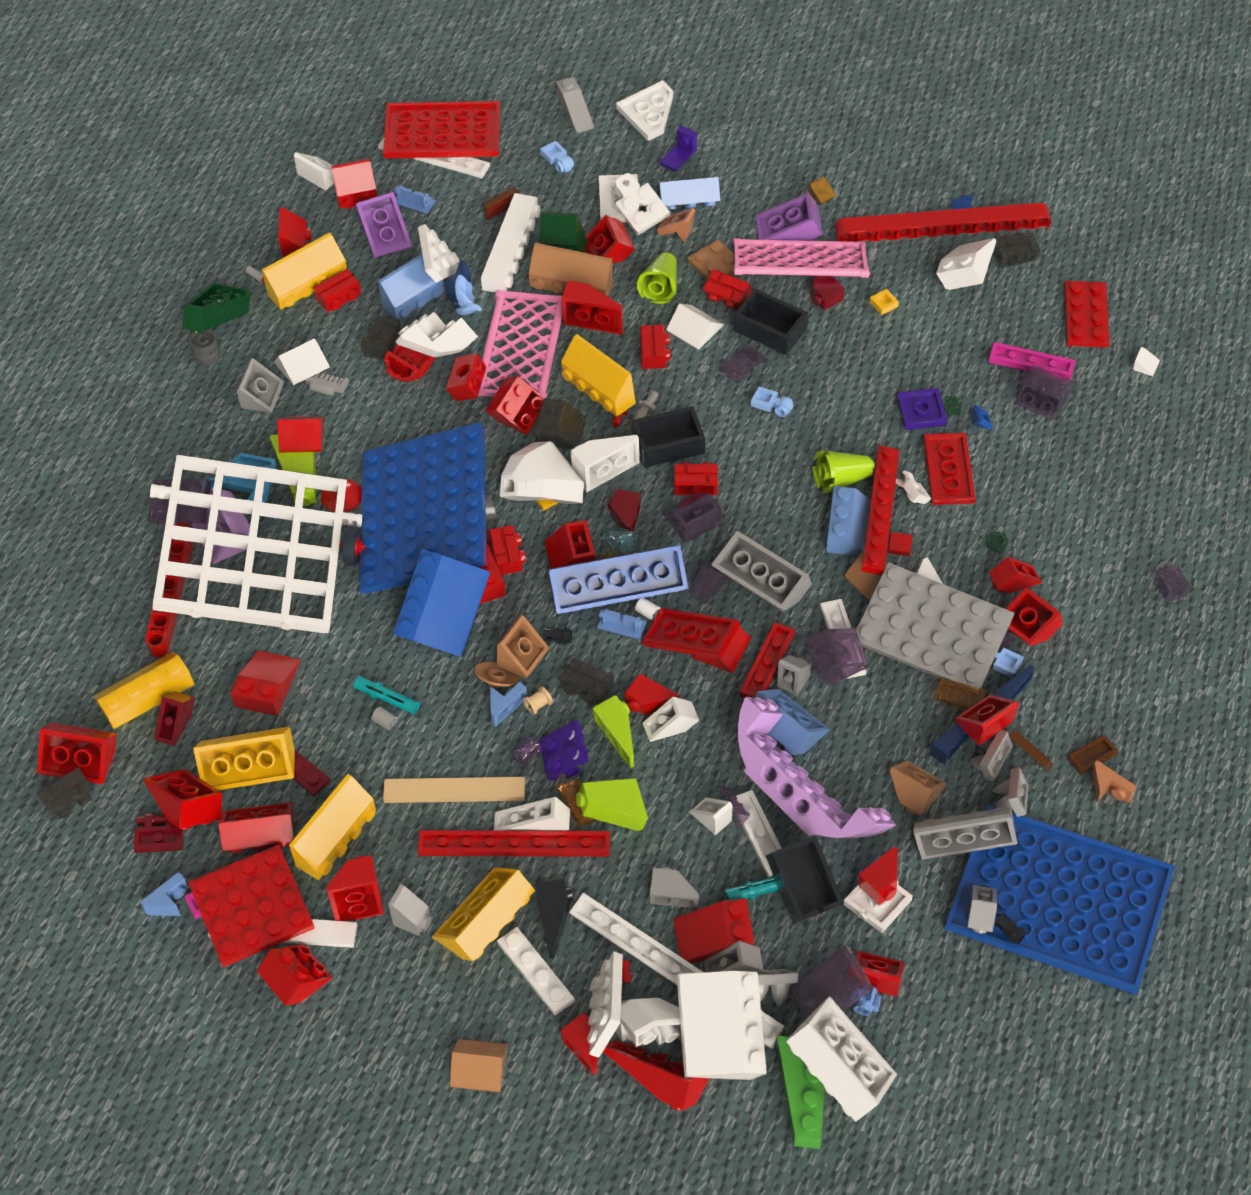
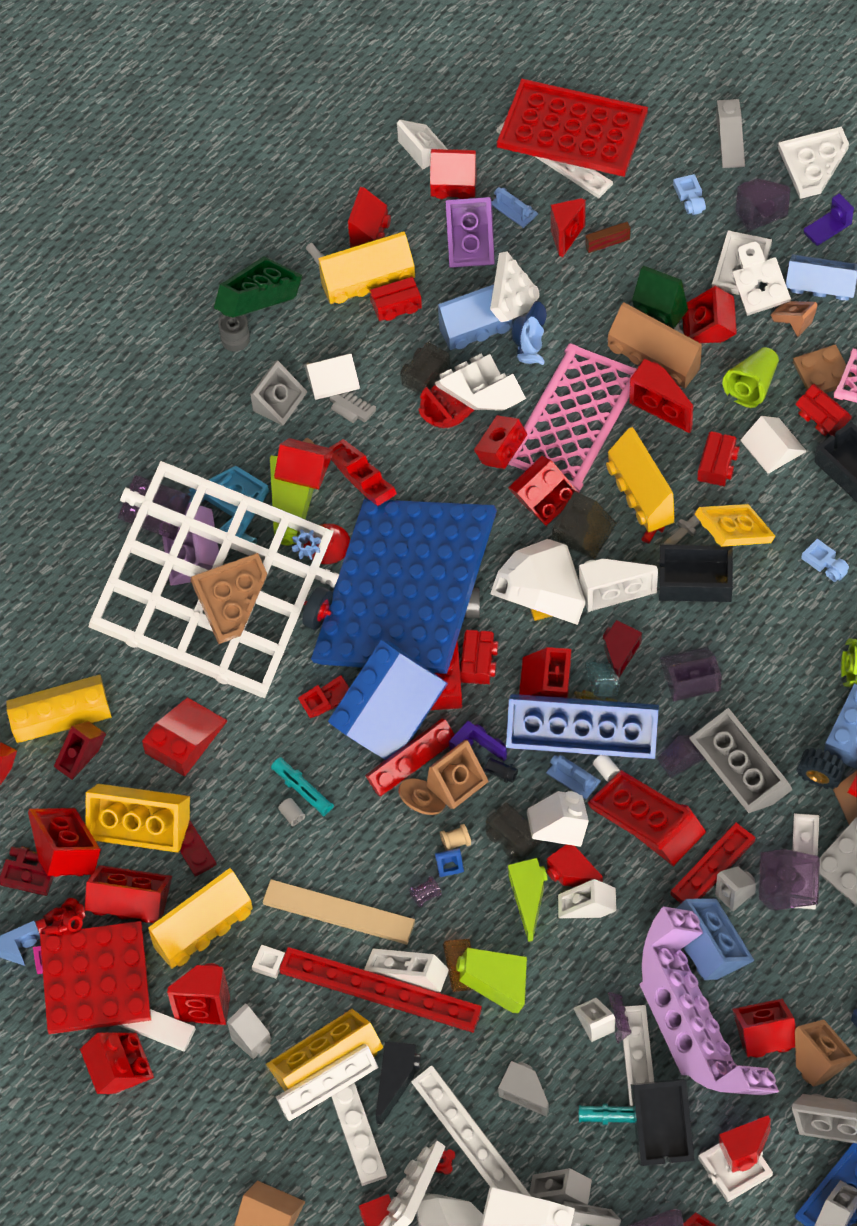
camera: 20 degrees right, 5 degrees up
red beam [145,522,194,658] -> none
white brick [481,193,540,293] -> none
medium blue slope [490,682,527,727] -> none
dark purple piece [539,720,589,780] -> none
red slope [673,898,754,963] -> none
red brick [675,462,718,495] -> none
clear purple slope [720,346,765,382] -> none
none -> red piece [36,898,85,936]
none -> medium nougat plate [190,553,267,644]
none -> white plate [252,945,285,979]
none -> white tile [276,1044,378,1121]
none -> medium blue gear [292,529,321,560]
none -> red slope [298,675,350,718]
none -> red slope [329,439,397,506]
none -> red plate [365,719,455,796]
none -> blue slope [435,848,464,877]
none -> dark purple bracket [449,721,507,761]
none -> white slope [527,791,589,847]
none -> red slope [551,198,586,257]
none -> yellow plate [695,504,775,547]
none -> red slope [732,999,796,1058]
none -> clear purple slope [736,178,791,232]
none -> black wheel [796,748,846,789]

